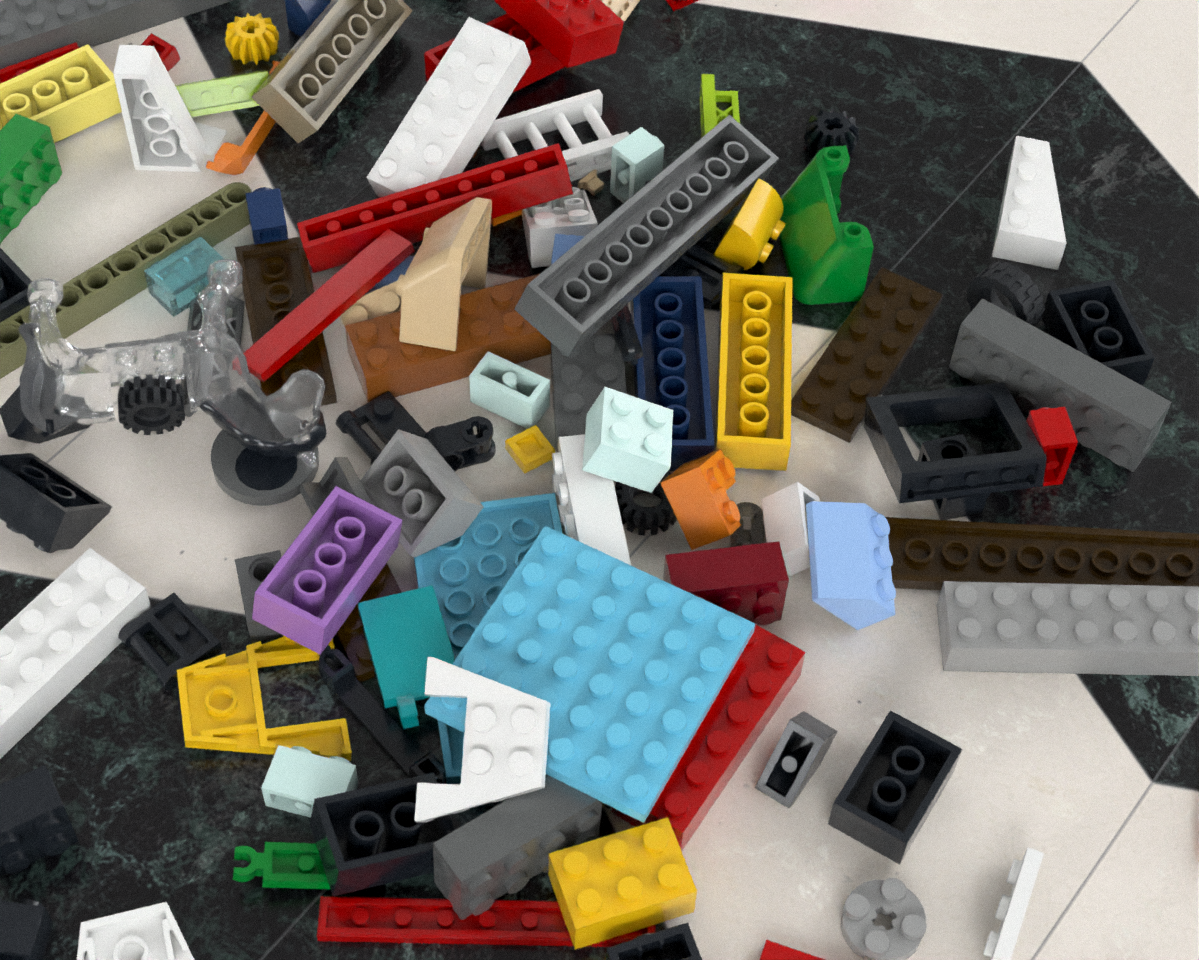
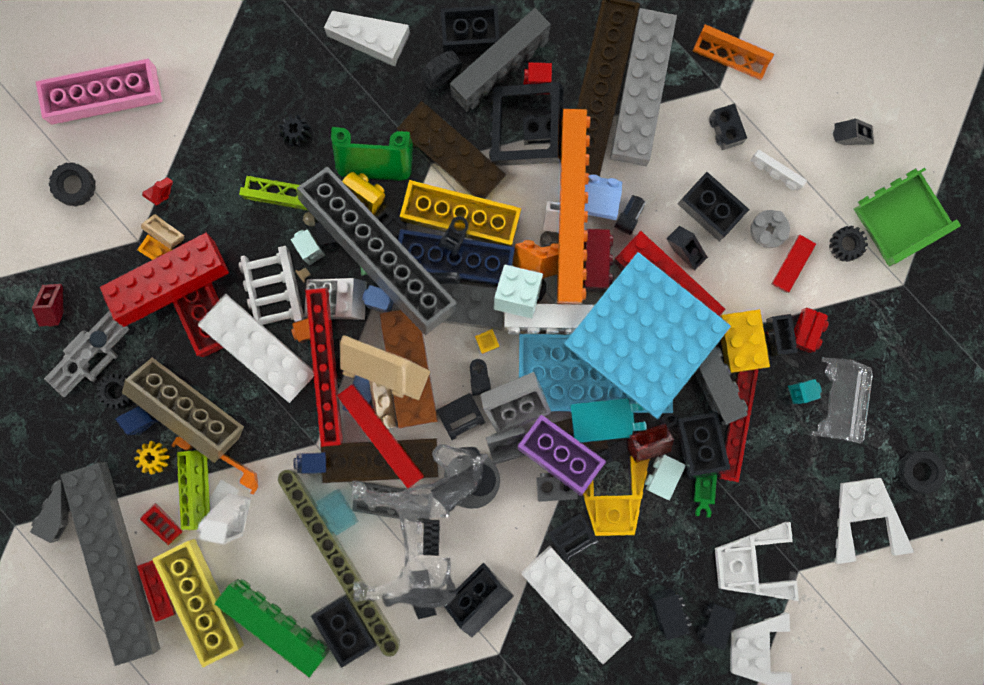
camera: 80 degrees left, 30 degrees up
white wing [414,657,550,822] -> none
light aqua brick [469,351,550,429] -> none
none -> black piece [438,216,469,256]
none -> orange brick [557,109,590,305]
none -> black piece [614,195,646,236]
none -> clear red brick [628,424,674,463]
none -> black brick [709,103,747,150]

